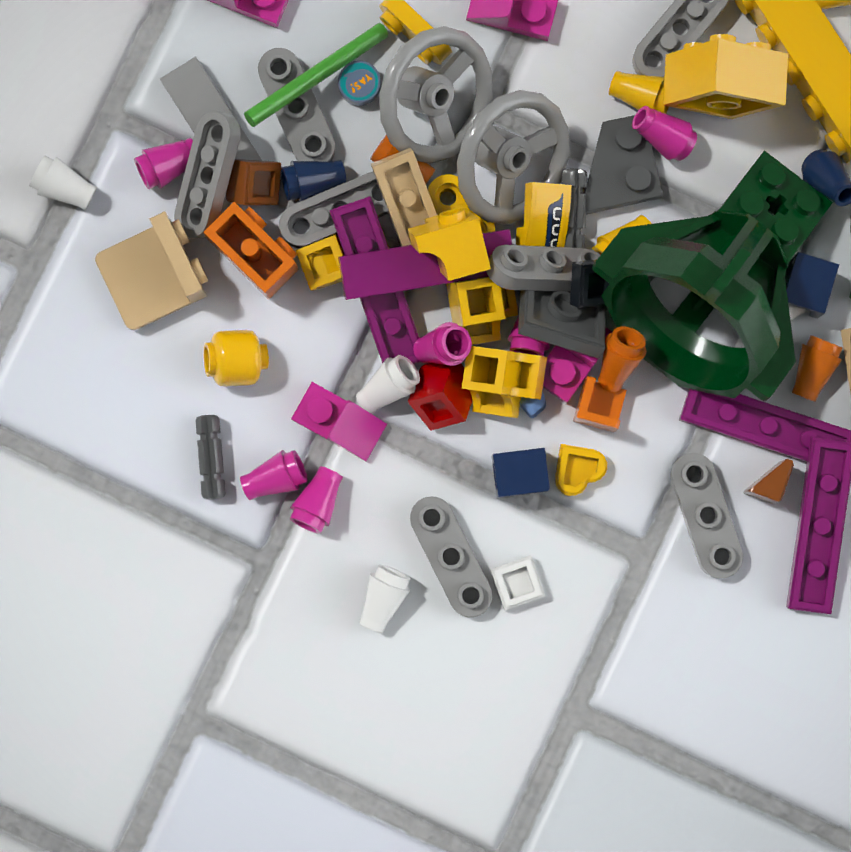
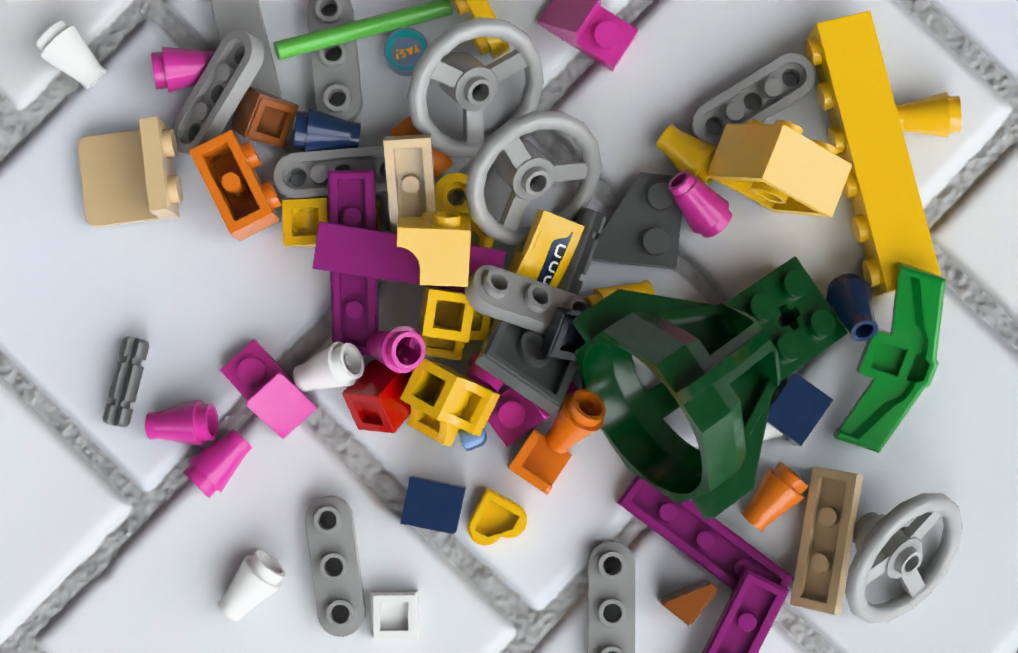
camera: 20 degrees right, 0 degrees up
yellow head [203,330,269,387] -> none

